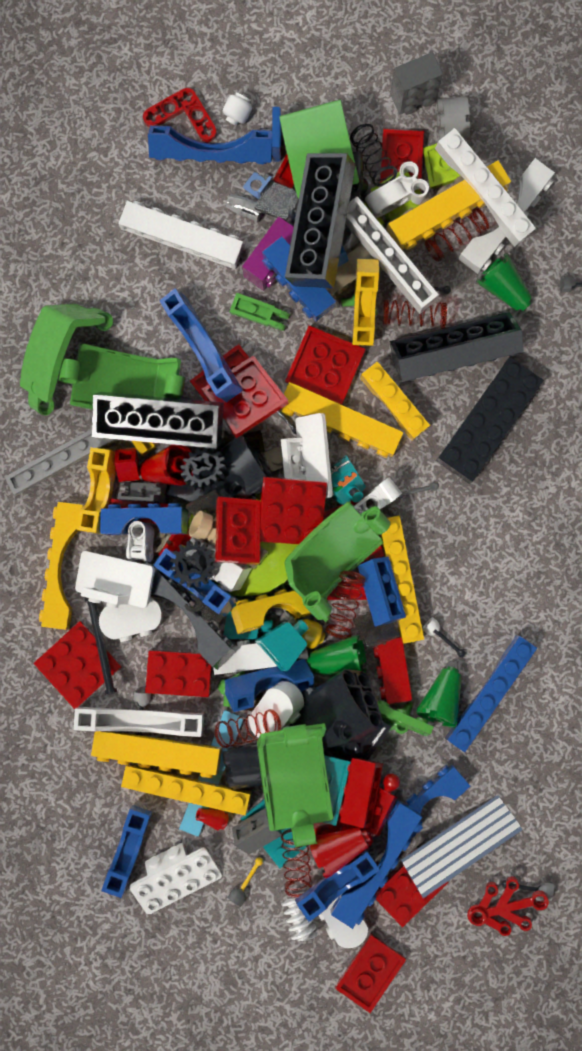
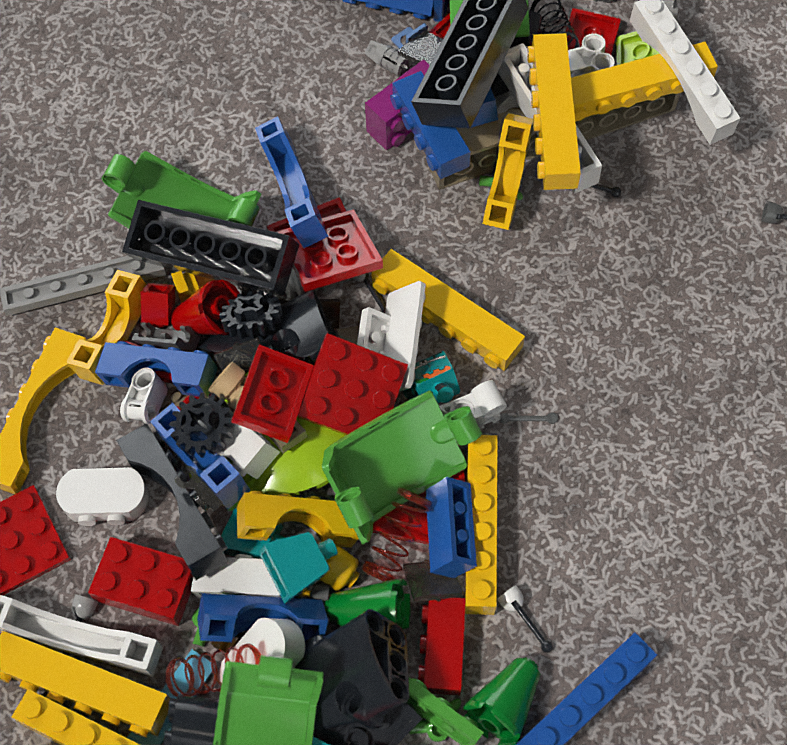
camera: 10 degrees right, 20 degrees down
bright green panel [20,304,113,416] -> none
white bracket [75,551,155,608] -> none
black bar [84,597,118,695] -> none
white brick [119,201,244,269] -> none
bright green hinge [229,293,290,331] -> none
red plate [285,325,365,405] -> none
yellow arch [360,361,430,441] -> none
clear red piece [383,299,447,328] -> none
black brick [389,312,524,382] -> none
clear red piece [424,207,490,262] -> none
black brick [436,357,544,484] -> none
white arch [459,158,555,274] -> none
green cone [476,253,532,311] -> none
none -> yellow brick [527,33,581,190]

